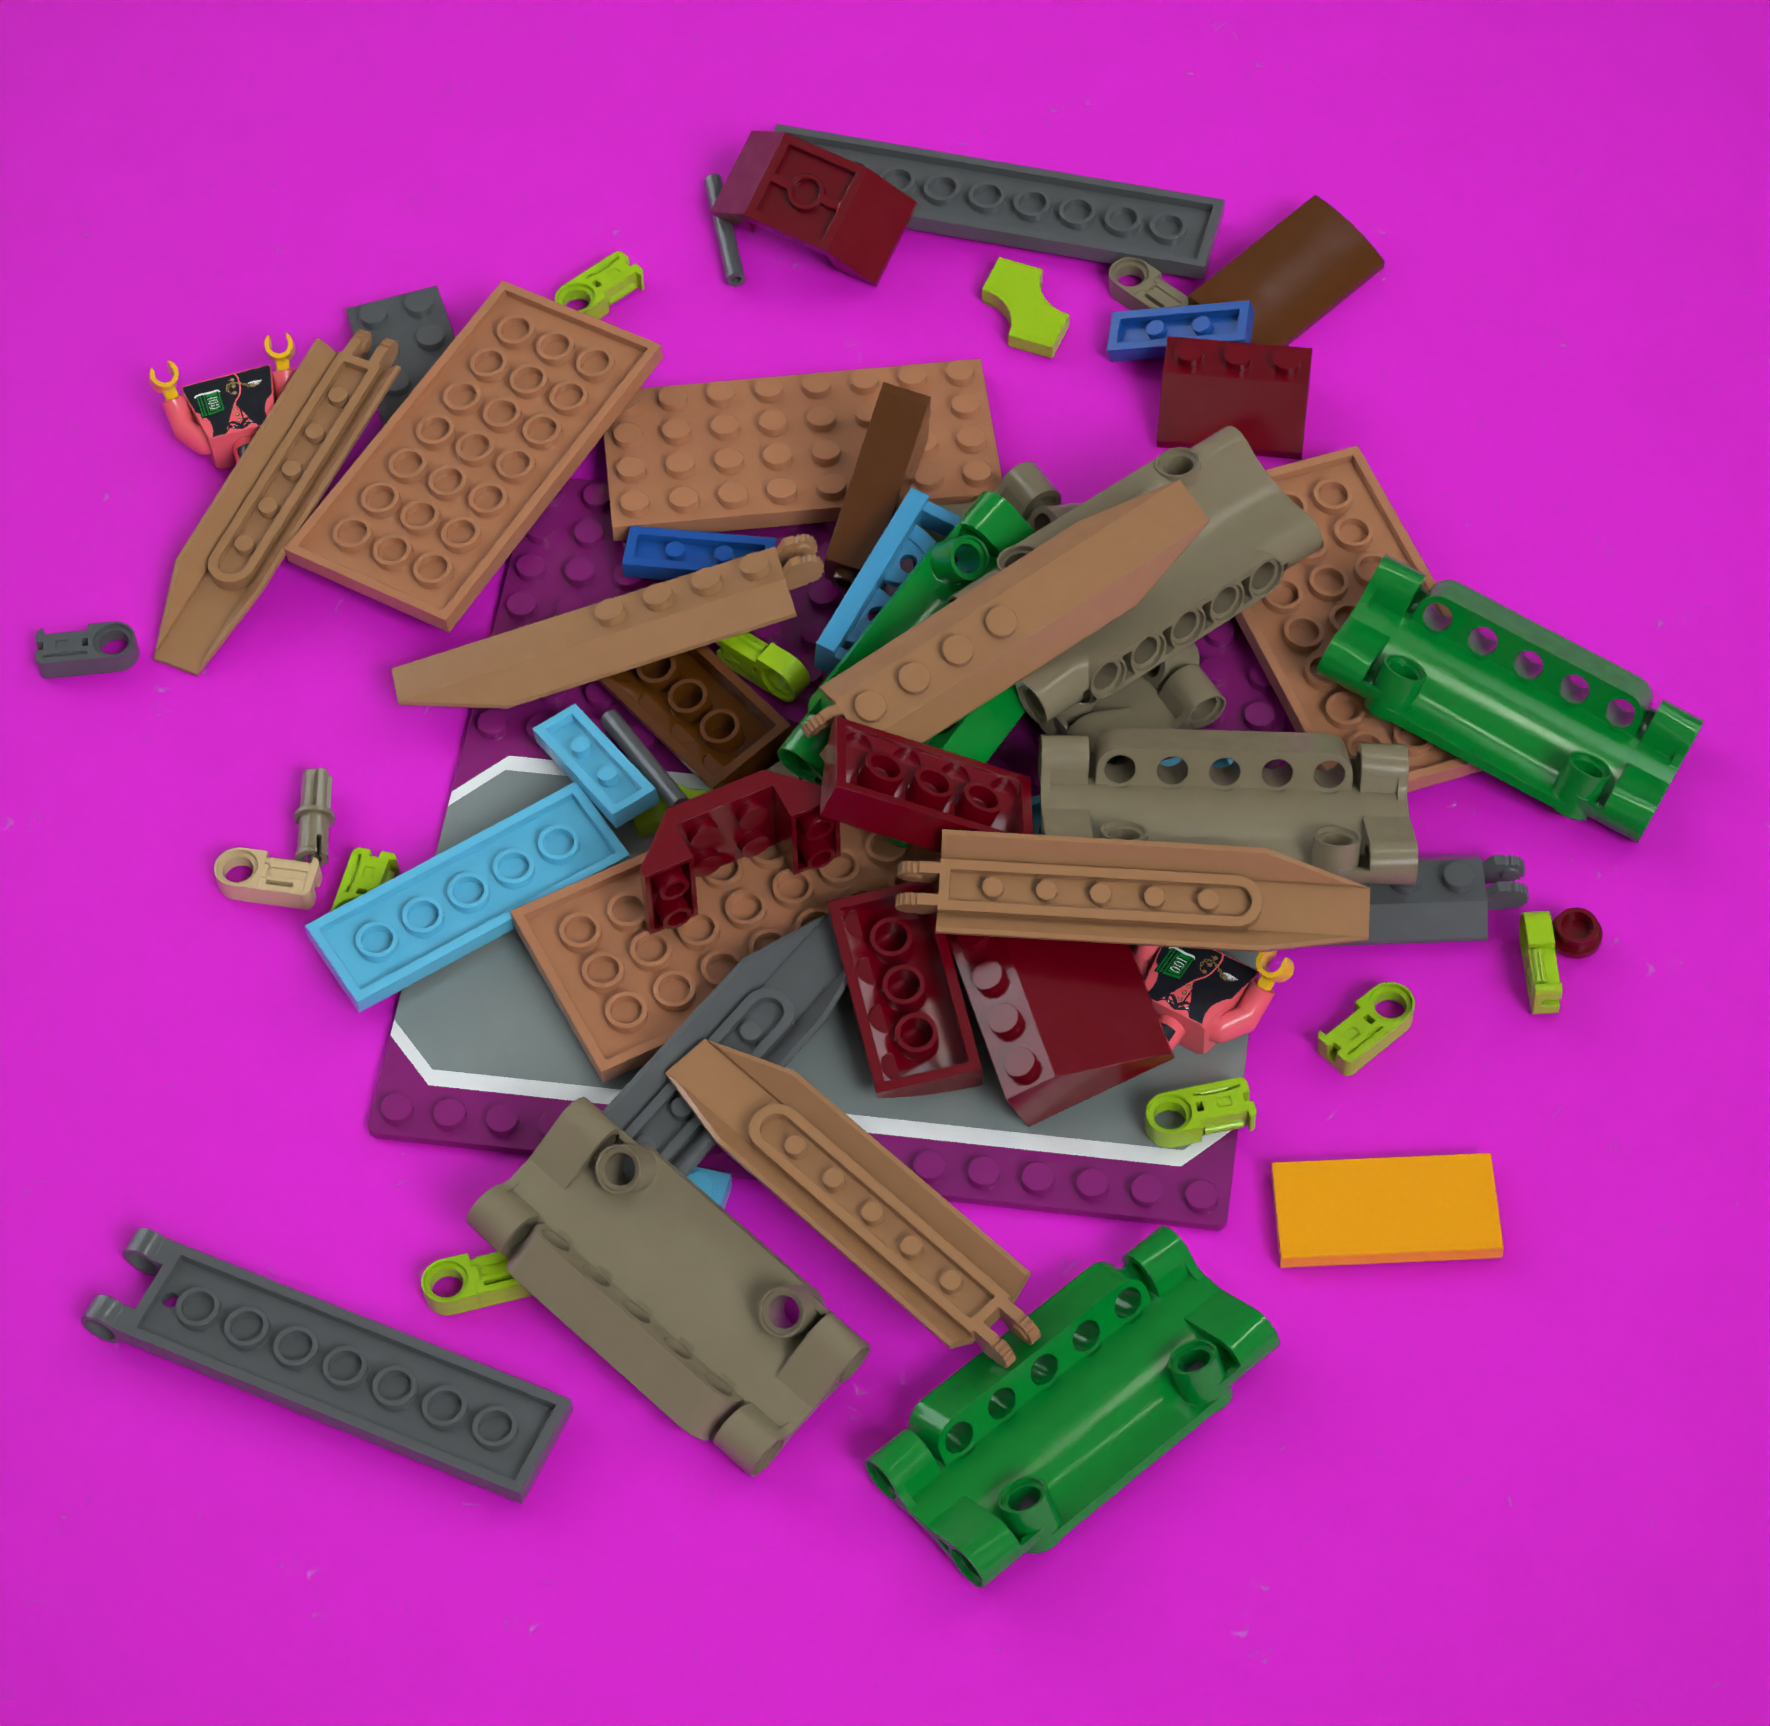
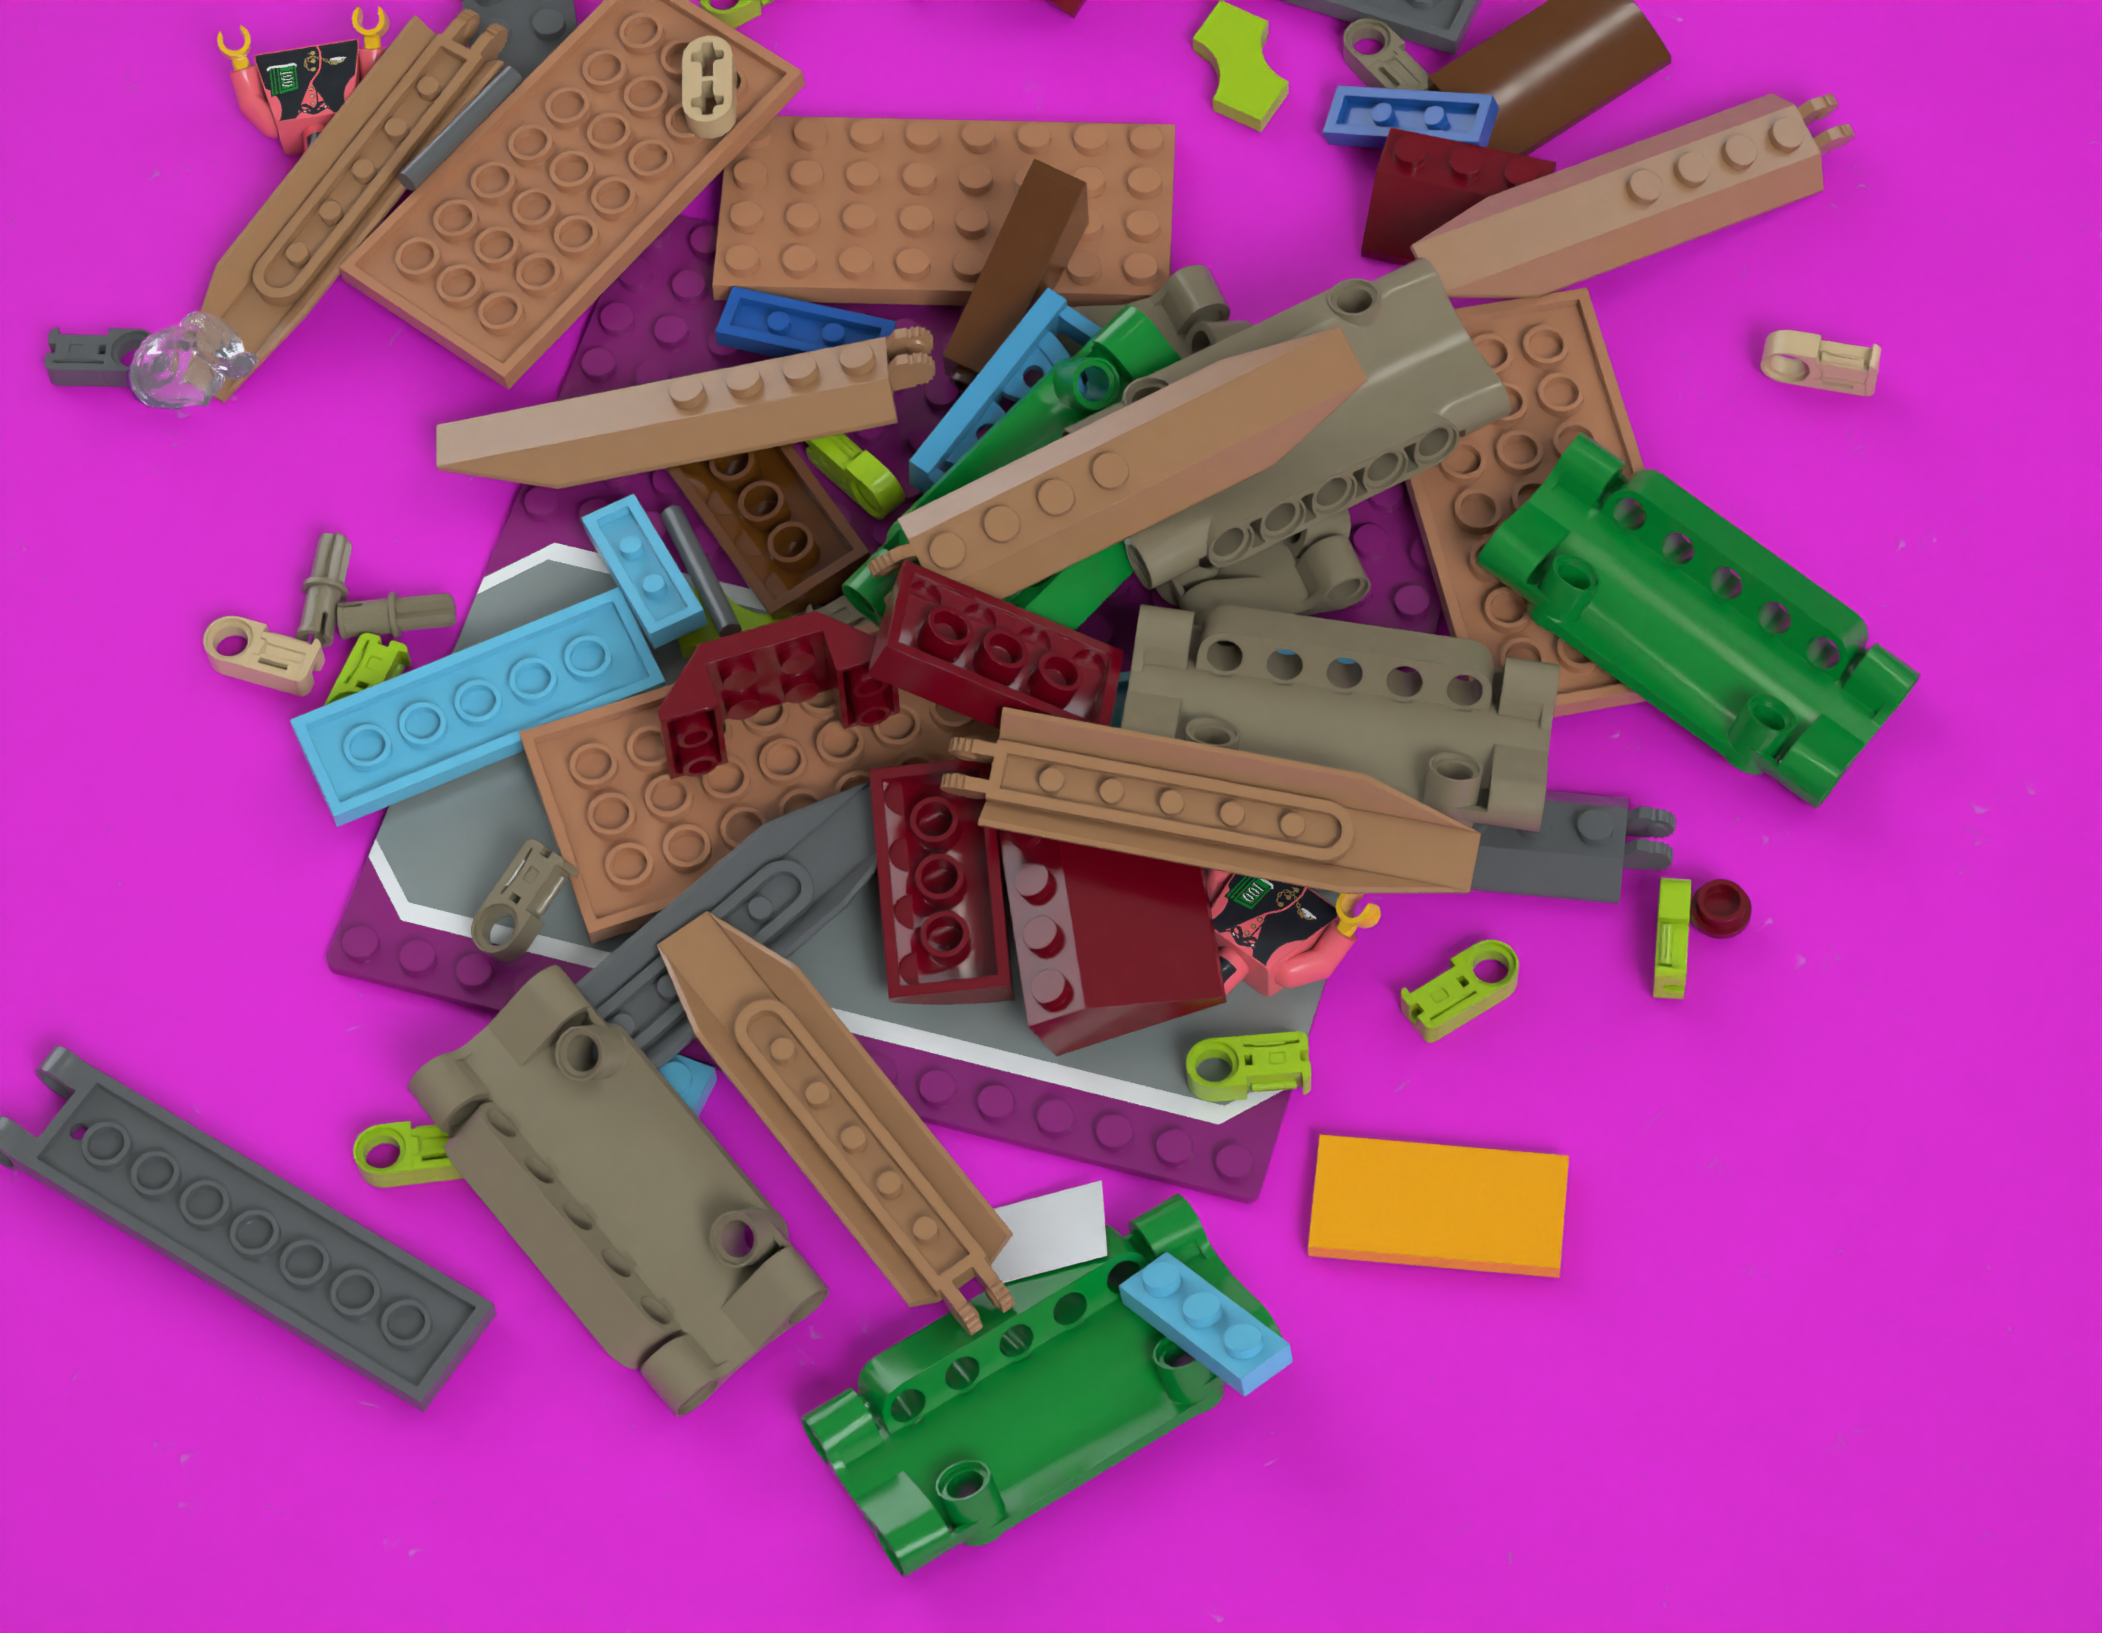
camera: 10 degrees right, 5 degrees up
none -> clear hair [126,311,258,409]
none -> dark tan axle [337,592,457,639]
none -> dark grey bar [398,66,522,191]
none -> dark tan piece [471,839,578,962]
none -> tan beam [682,35,737,139]
none -> white sticker [991,1180,1108,1283]
none -> medium azure plate [1119,1252,1293,1397]
none -> medium nougat hinge [1410,93,1855,298]
none -> tan piece [1761,330,1881,396]

